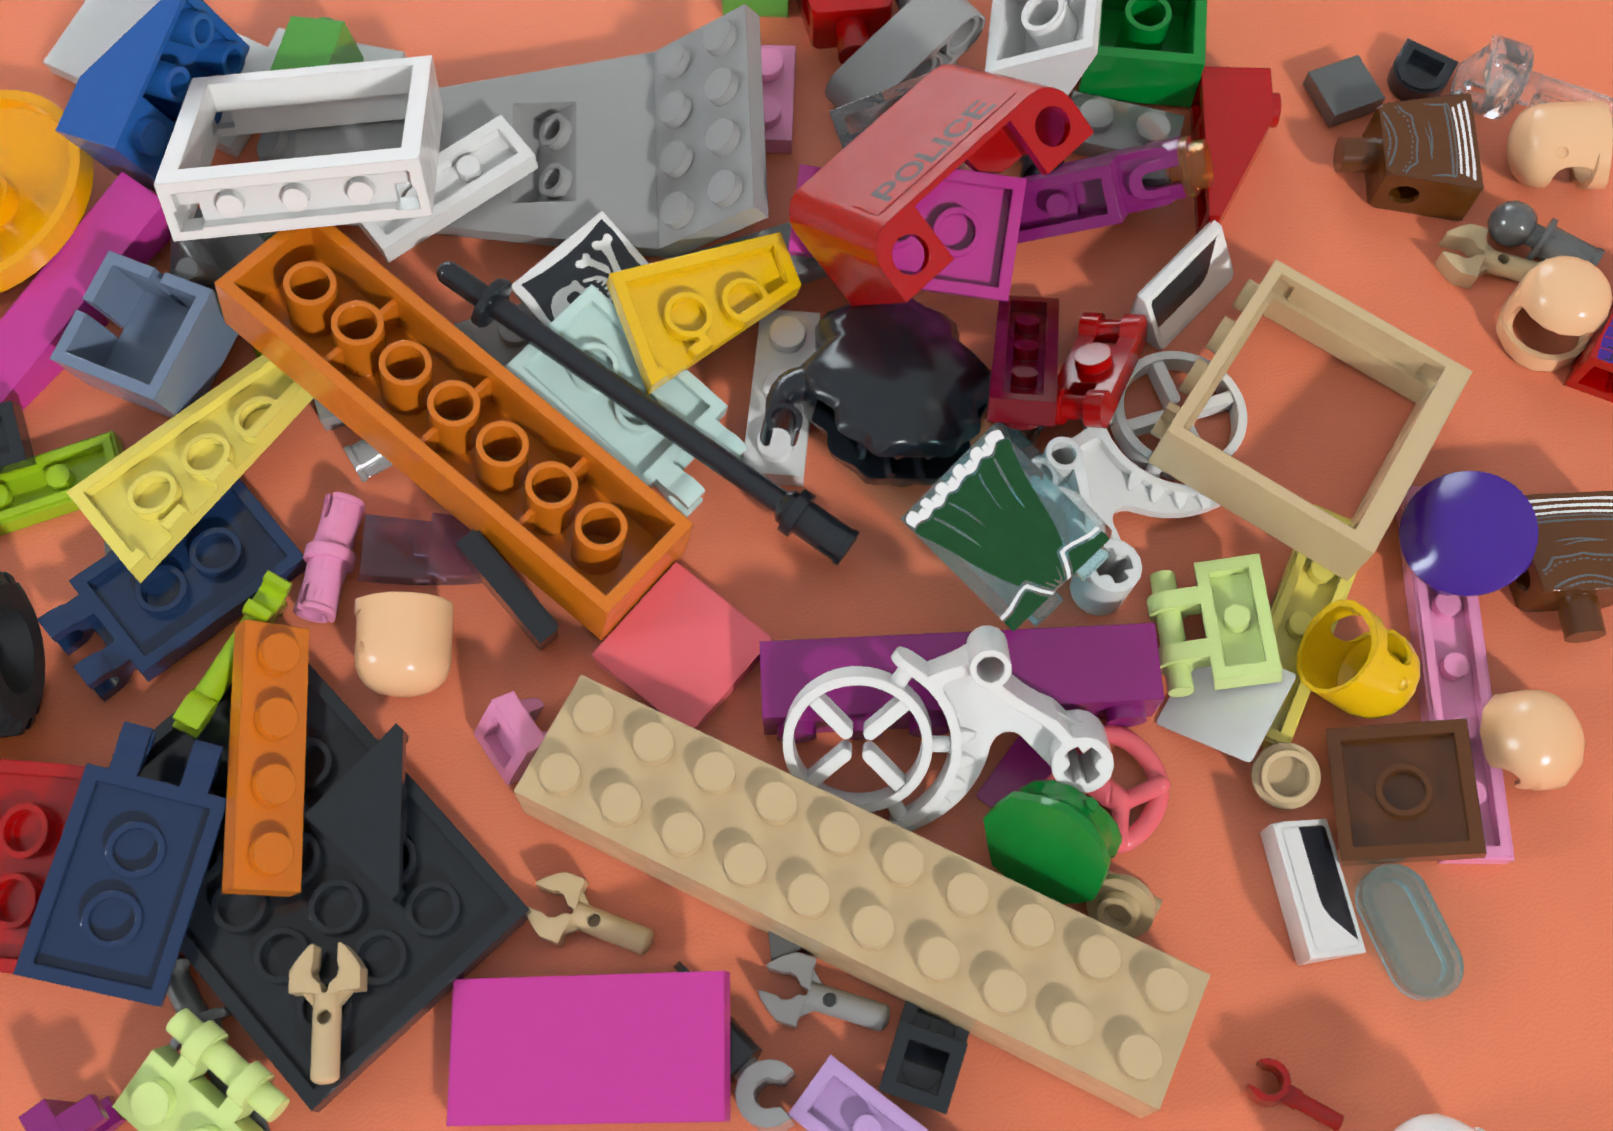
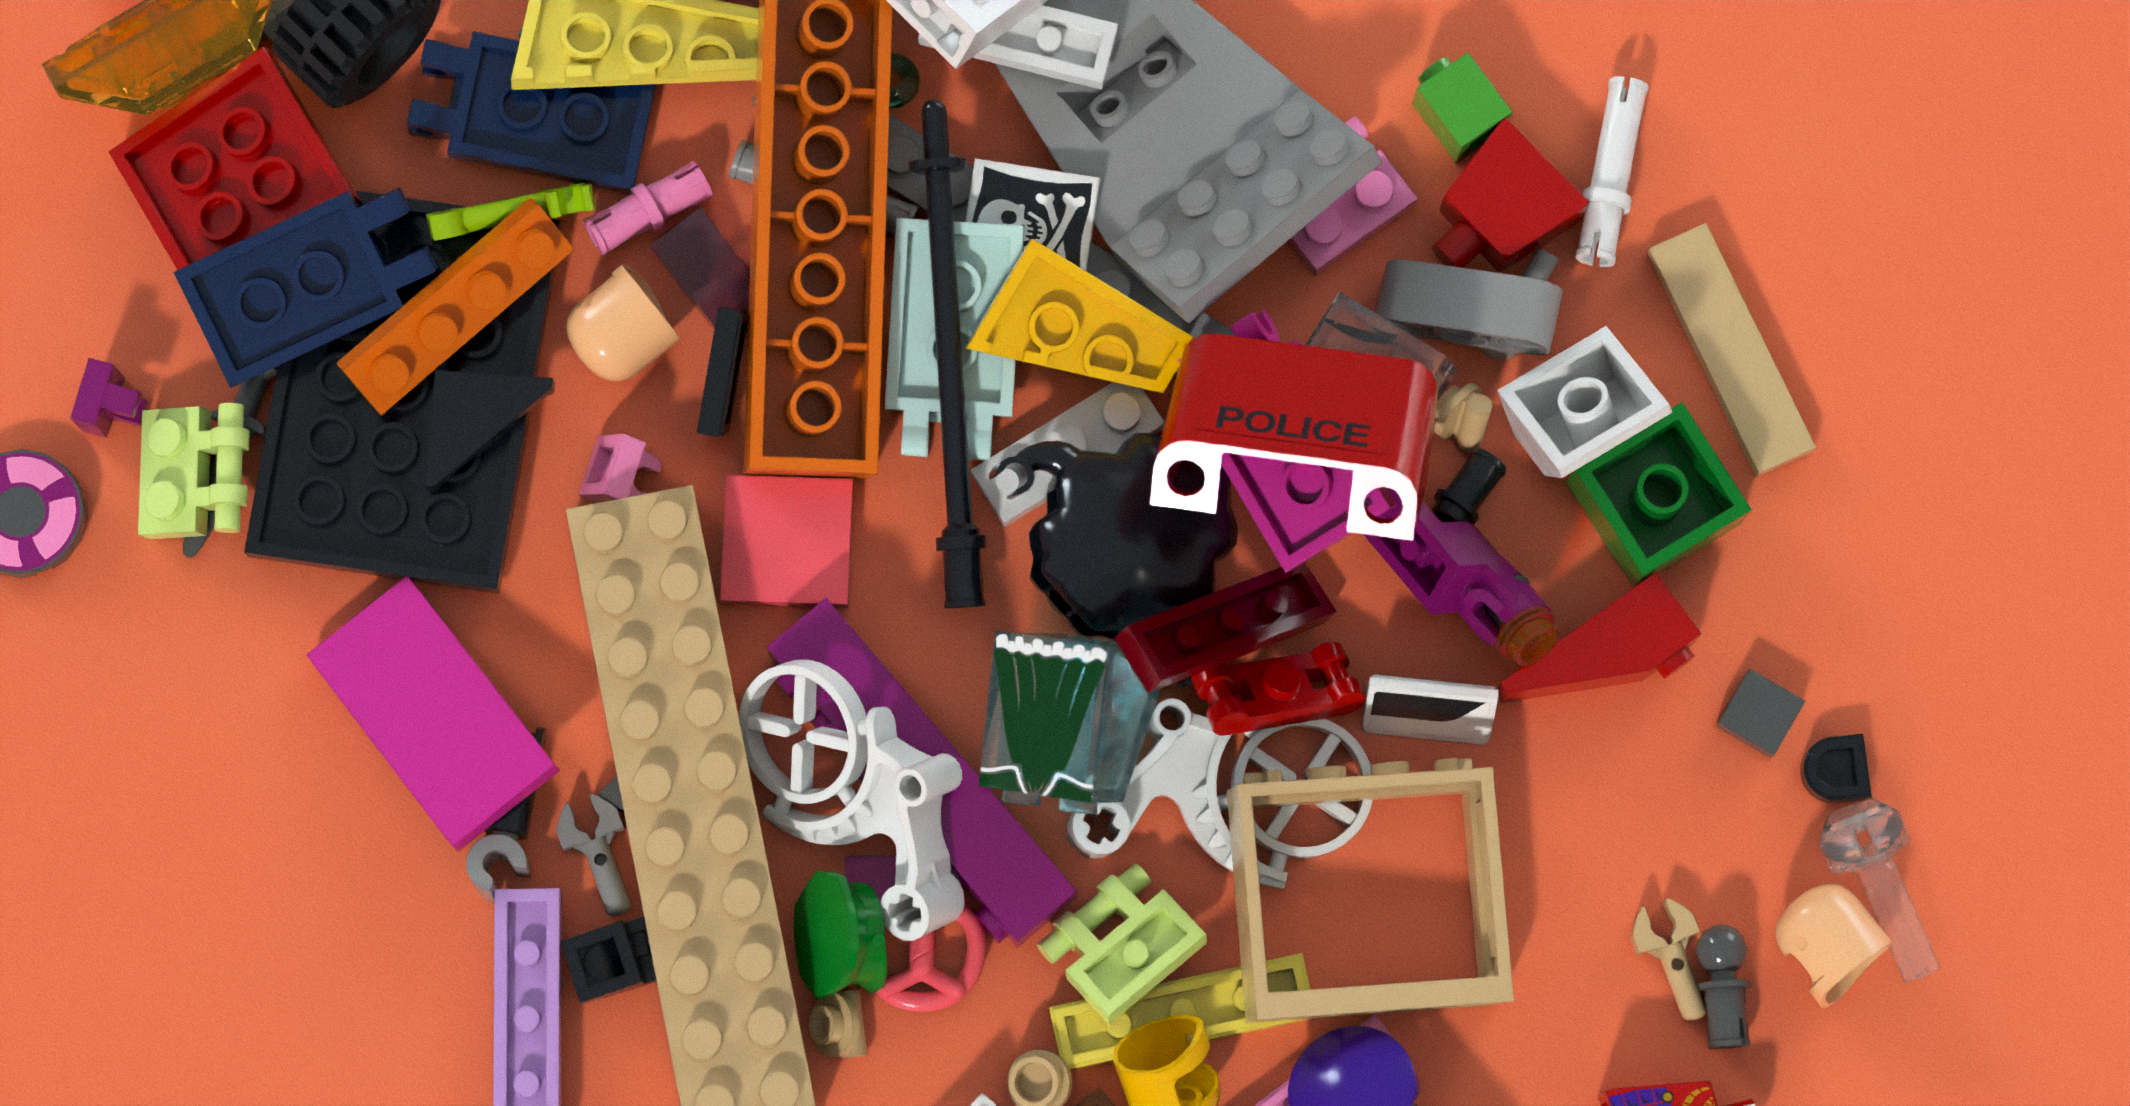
camera: 50 degrees right, 10 degrees up
tan bar [288,942,368,1085] -> none
tan bar [527,872,654,955] -> none
light grey plate [1071,91,1185,157] -> none
white sticker [1157,666,1296,762] -> none
reddish brown torso [1333,93,1484,221] -> none
light nougat helmet [1496,256,1613,372] -> none

